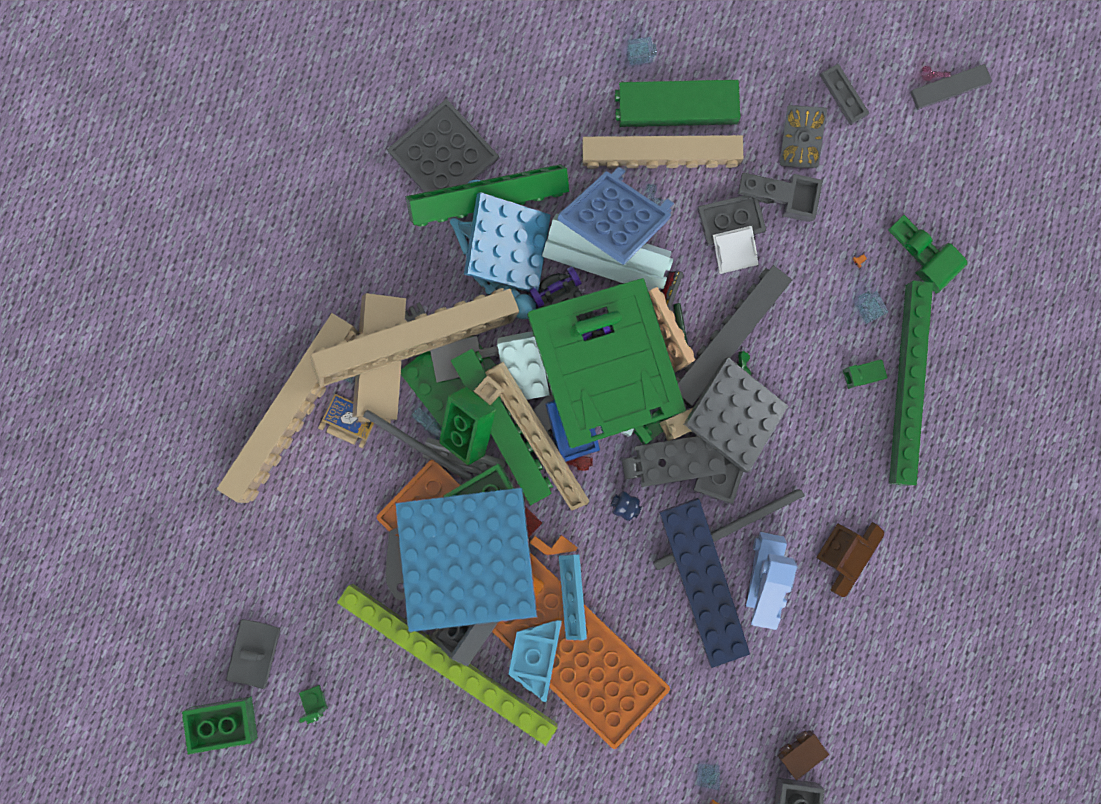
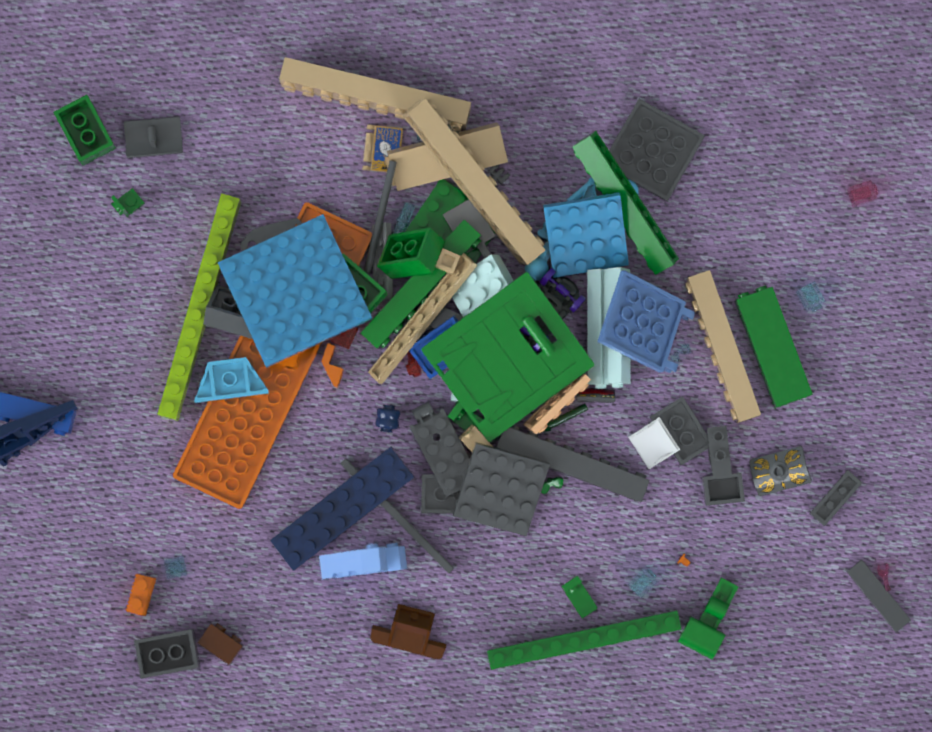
camera: 70 degrees right, 0 degrees up
medium azure plate [559,554,587,640] -> none

